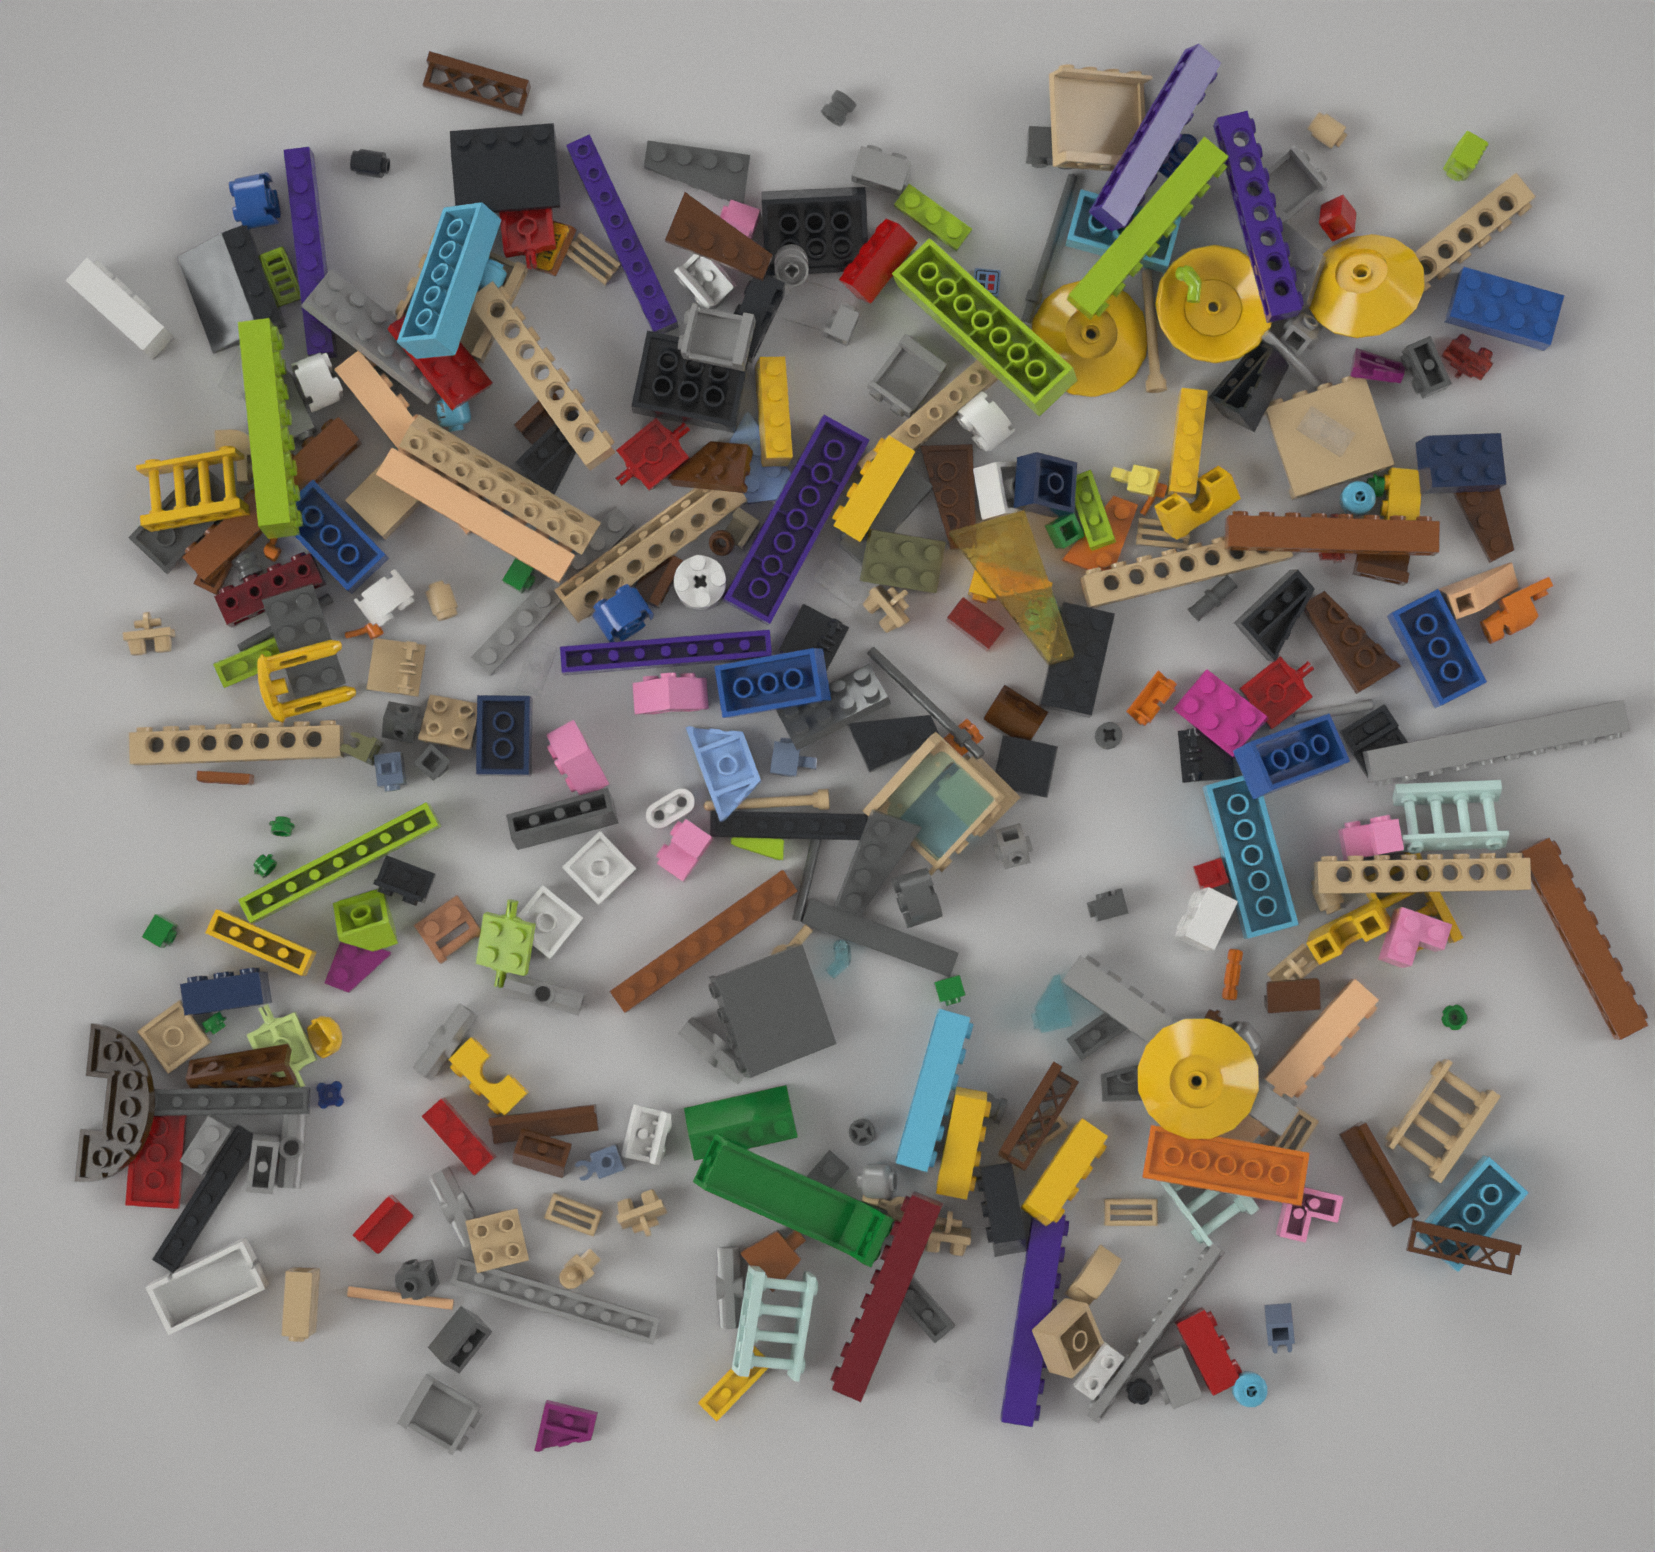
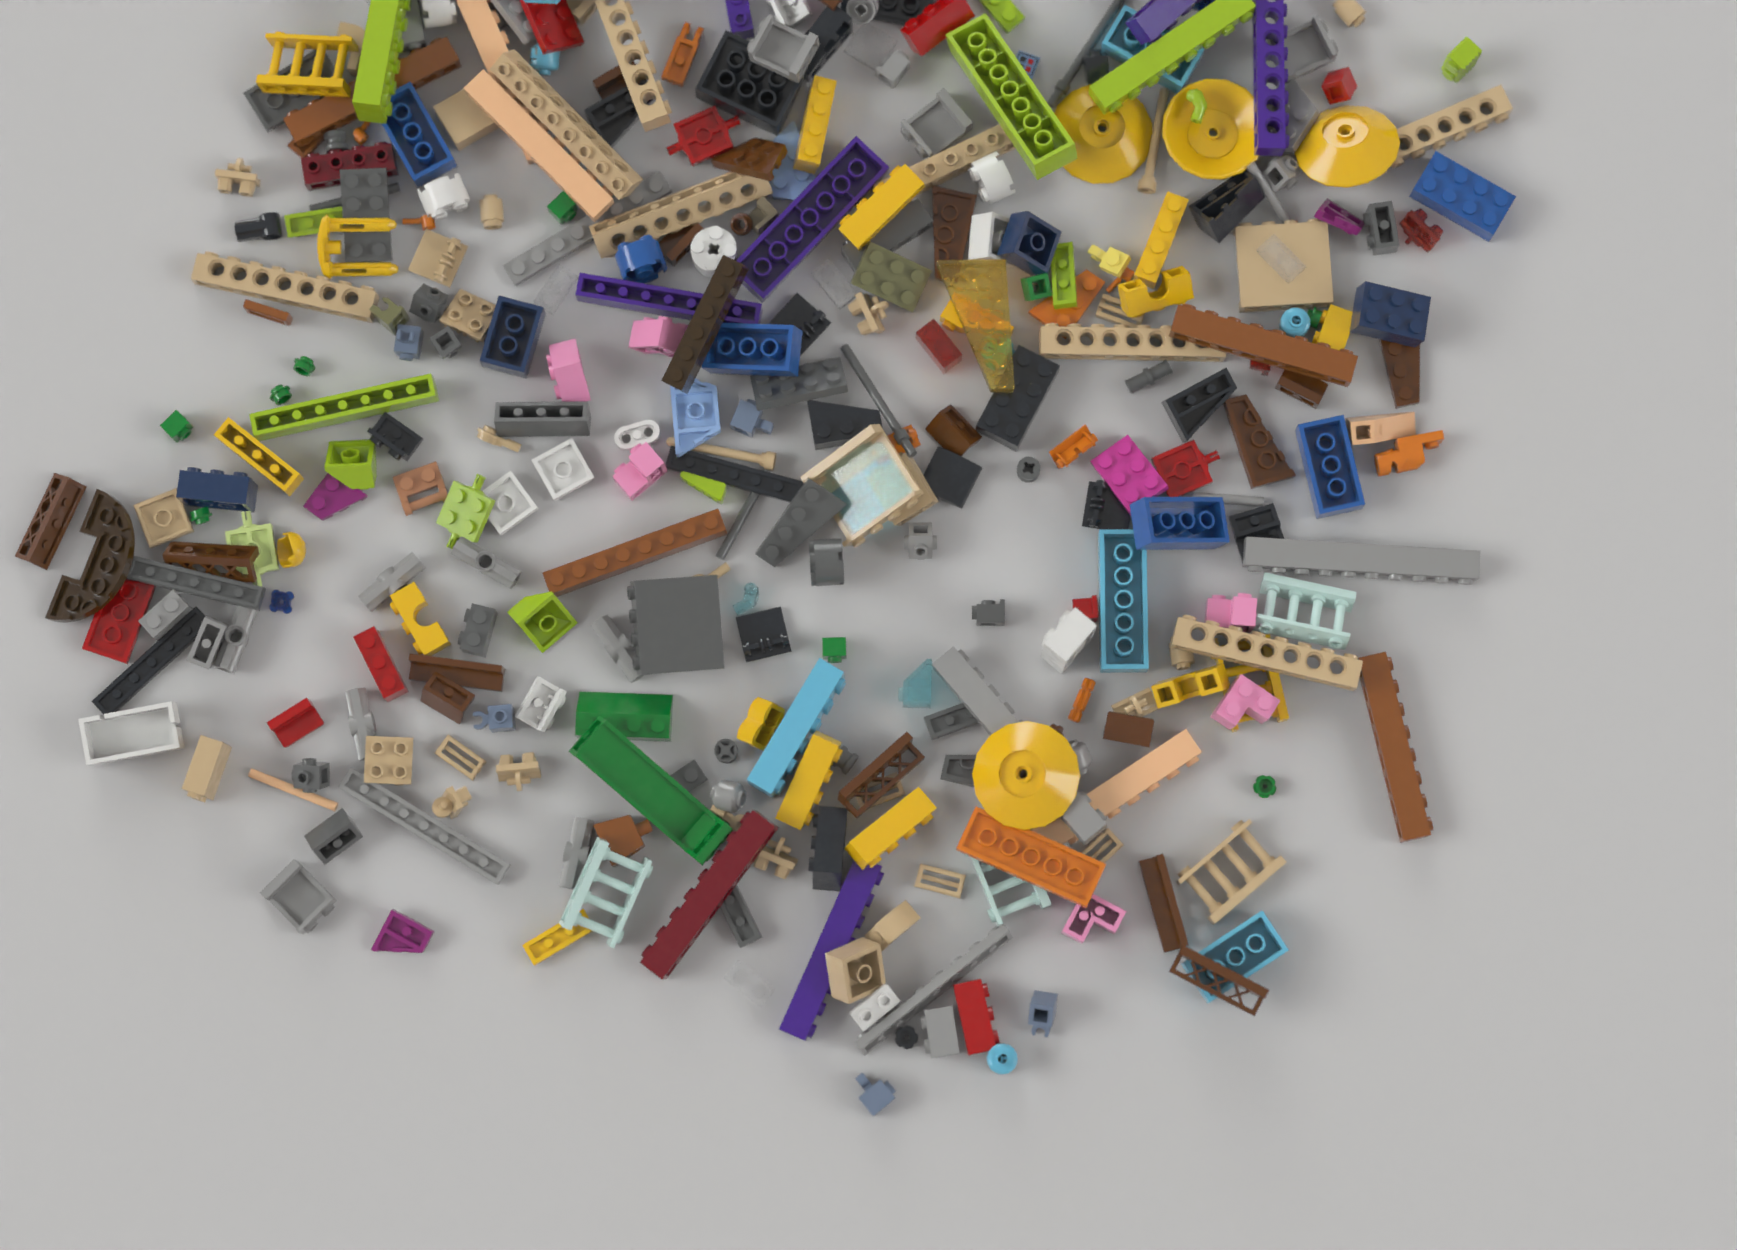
camera: 20 degrees right, 5 degrees down
dark grey tile [802,899,959,977] -> none
none -> reddish brown fence [15,473,87,570]
none -> black piece [234,212,282,242]
none -> dark grey brick [458,603,498,658]
none -> tan plate [477,425,522,453]
none -> lime slope [507,591,578,653]
none -> orange hinge [661,22,704,87]
none -> dark brown brick [661,255,749,394]
none -> black hinge [735,607,792,663]
none -> yellow brick [737,697,785,751]
none -> sand blue brick [855,1073,896,1116]
none -> black brick [1083,49,1110,85]

